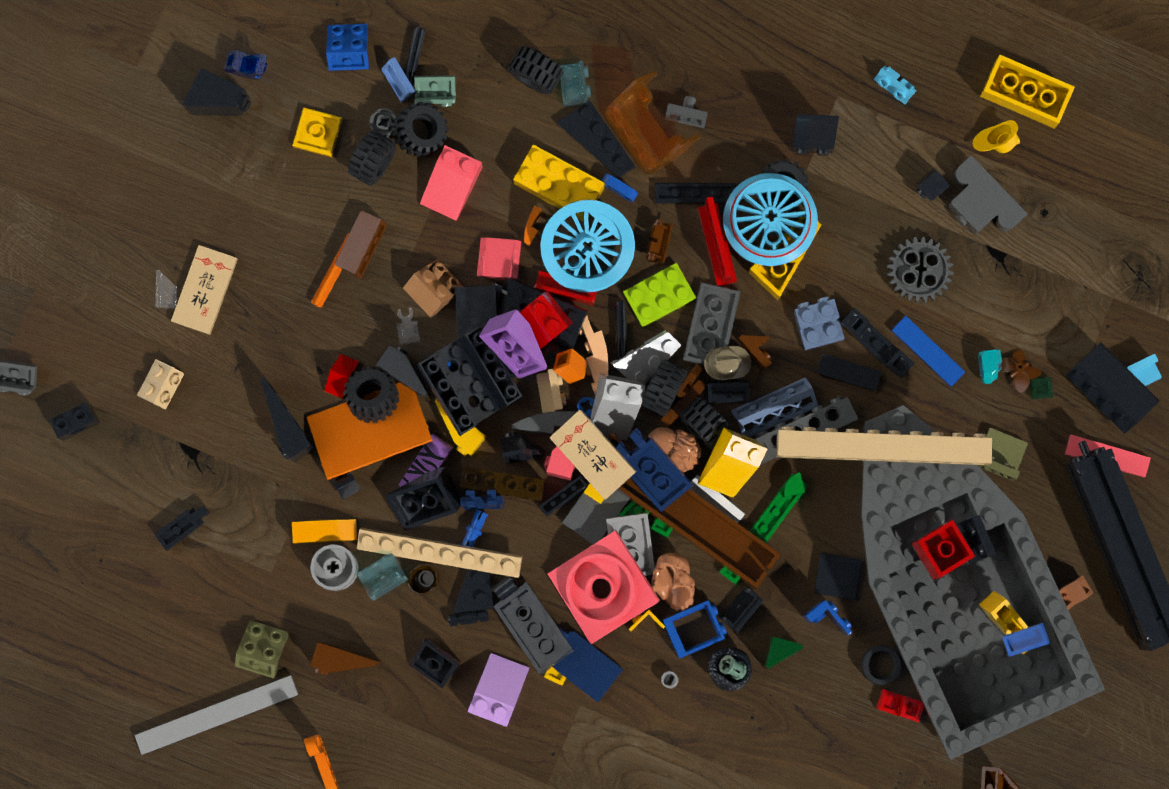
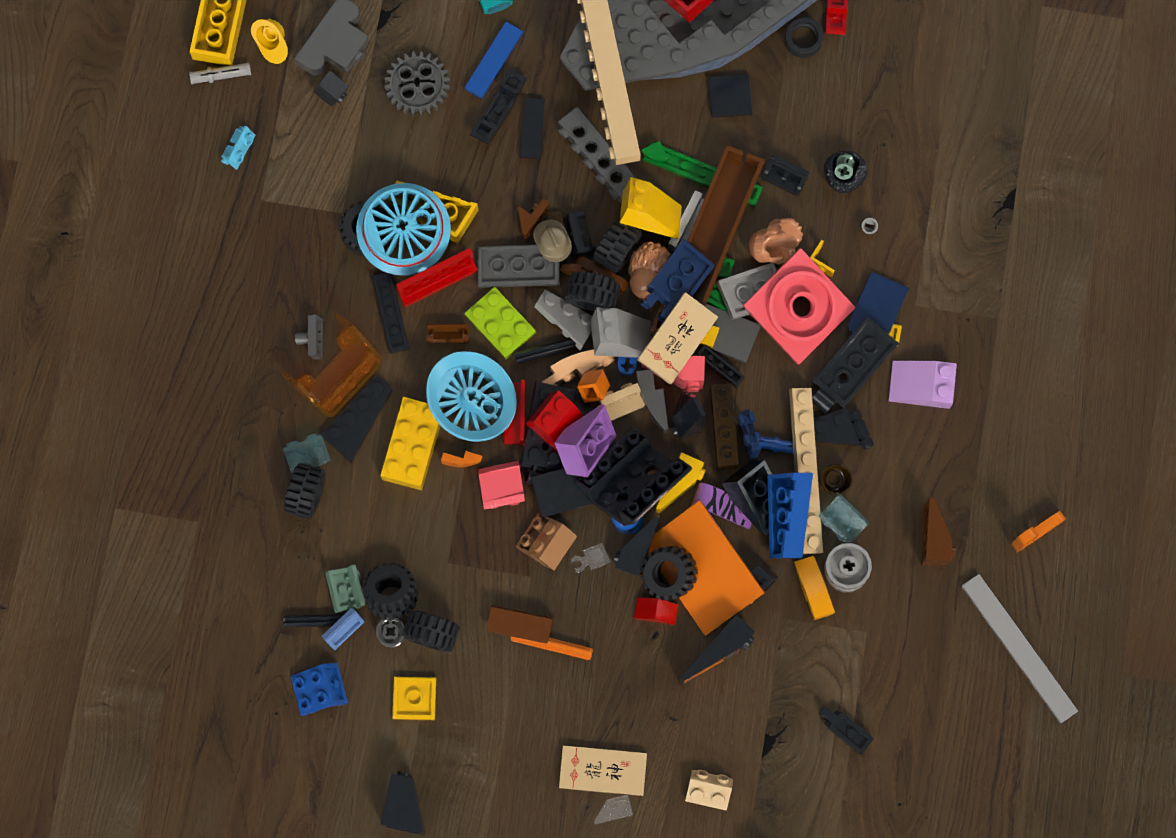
camera: 105 degrees left, 5 degrees down
clear blue brick [224,50,267,80] -> none
olive bracket [235,621,289,678] -> none
black slope [409,638,461,689] -> none
coral slope [420,145,483,221] -> none
blue beam [601,173,638,203] -> none
blue window [662,600,727,659] -> none
sand blue fence [731,377,818,437] -> none
dark green slope [763,637,804,669] -> none
black slope [792,114,839,156] -> none
sand blue plate [794,297,845,351] -> none
blue bracket [802,600,852,636] -> none
none -> light grey pin [189,62,251,85]
none -> blue wedge [768,473,813,558]

